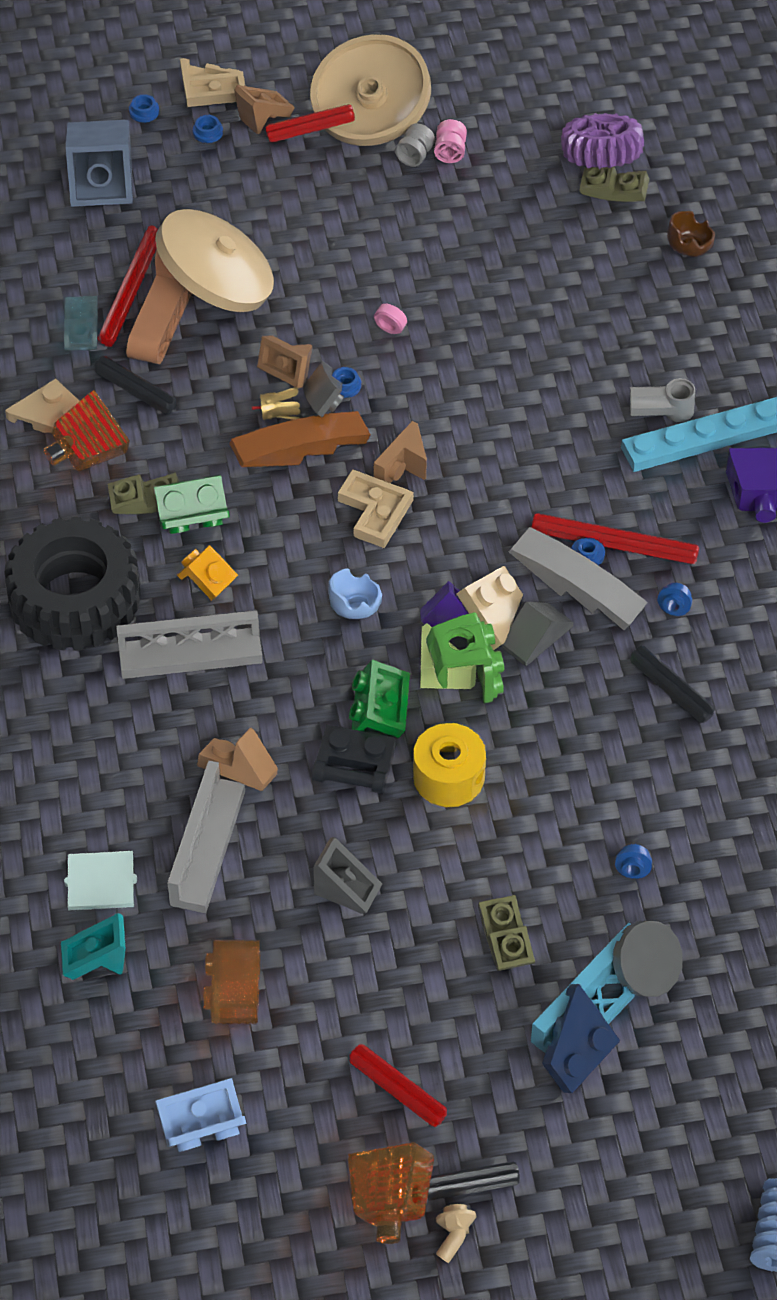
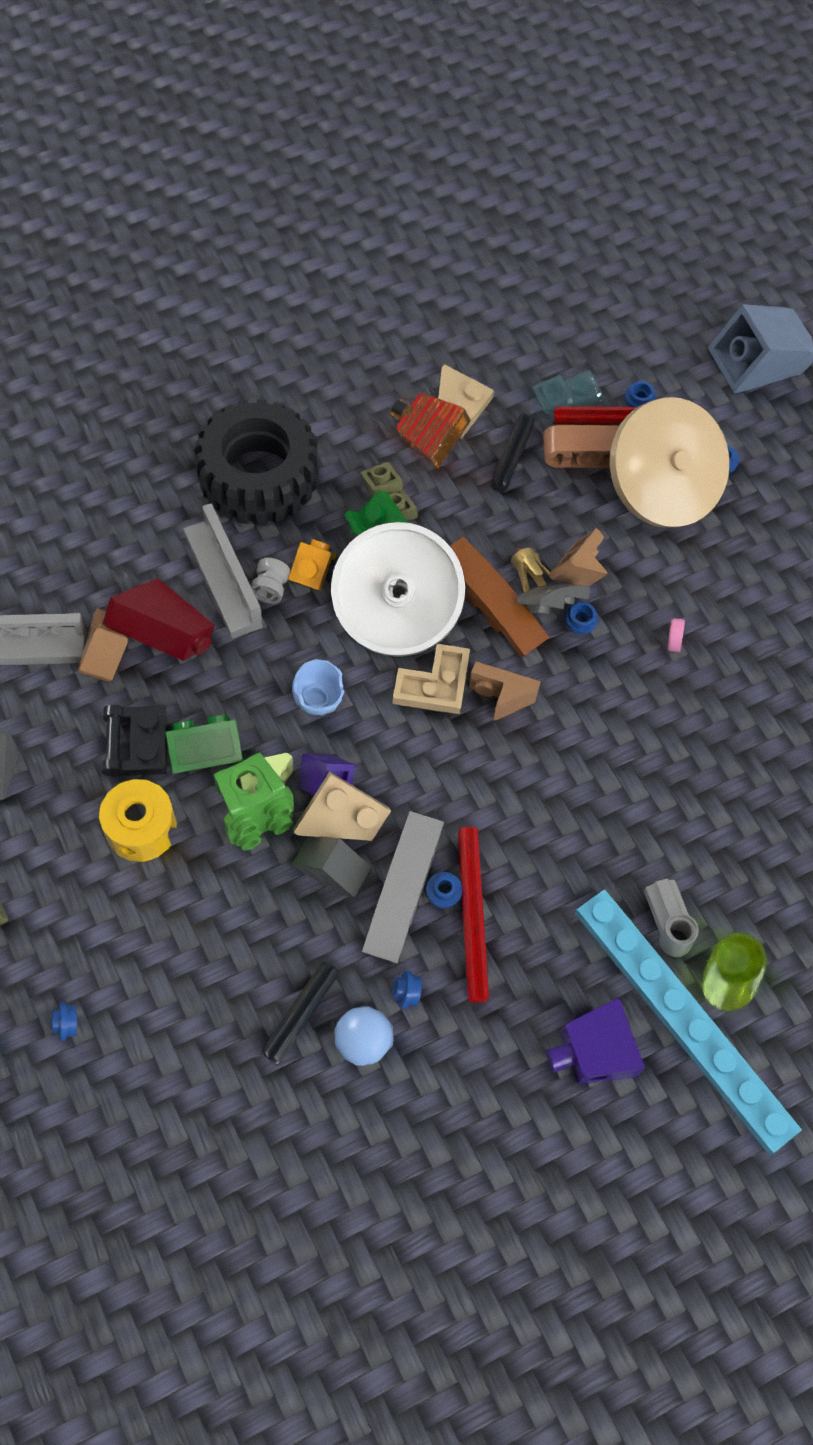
camera: 70 degrees right, 10 degrees up
none -> dark red slope [102,578,215,661]
none -> light grey wheel [251,558,290,604]
none -> white dish [331,522,465,657]
none -> light blue hair [335,1006,394,1066]
none -> blue plate [625,381,656,407]
none -> clear neon green cap [701,932,767,1011]

